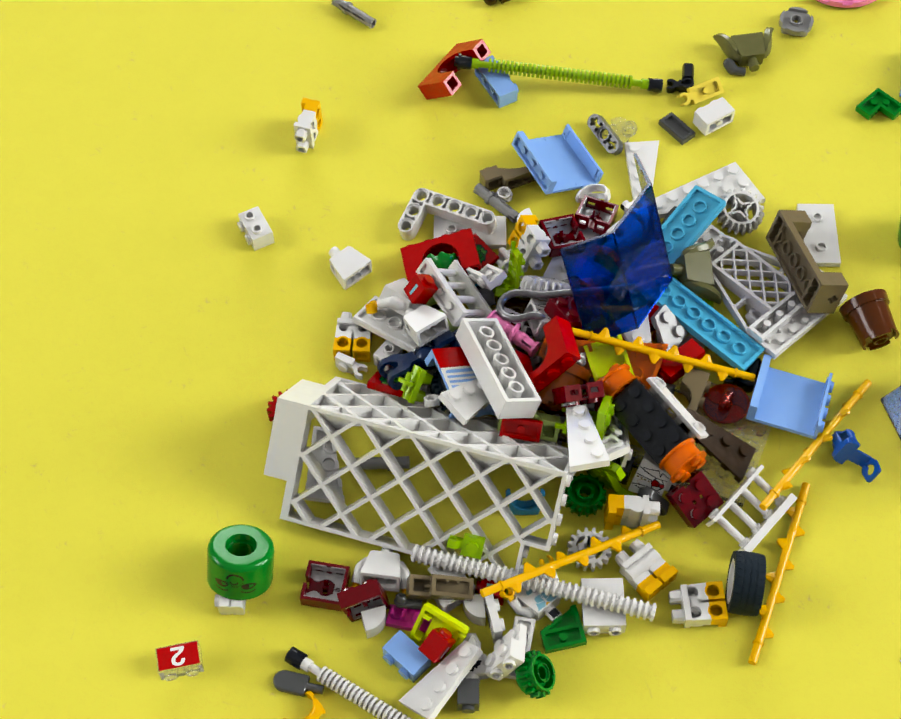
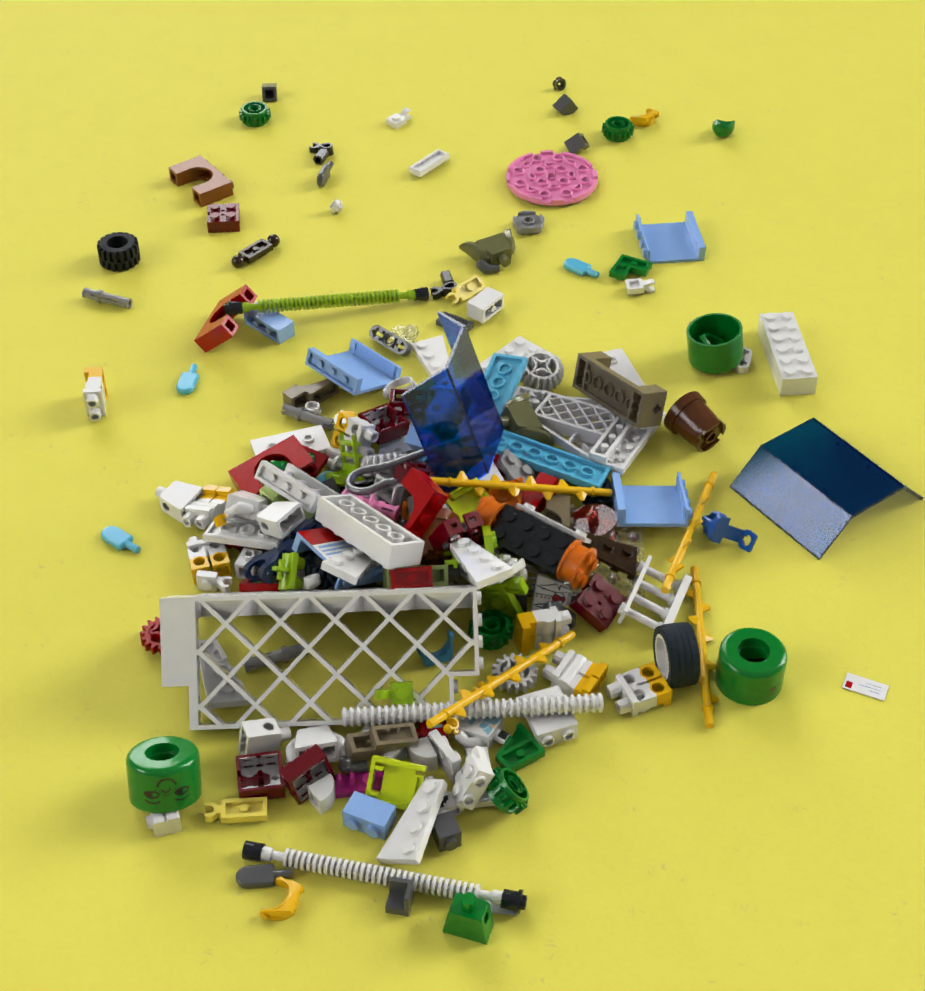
camera: 20 degrees left, 15 degrees down
brick [155,640,204,681] -> none
white brick [237,206,275,251] -> none
white beam [398,188,497,241] -> none
red brick [404,274,438,304] -> none
red brick [418,627,456,663] -> none
white bracket [466,264,508,291] -> none
none -> medium azure piece [101,526,141,554]
none -> medium azure piece [176,364,199,395]
none -> white hips [181,485,235,529]
none -> light yellow plate [204,796,268,824]
none -> white torso [238,718,292,755]
none -> medium azure piece [564,258,600,278]
none -> white plate [625,278,655,295]
none -> green piece [715,628,787,706]

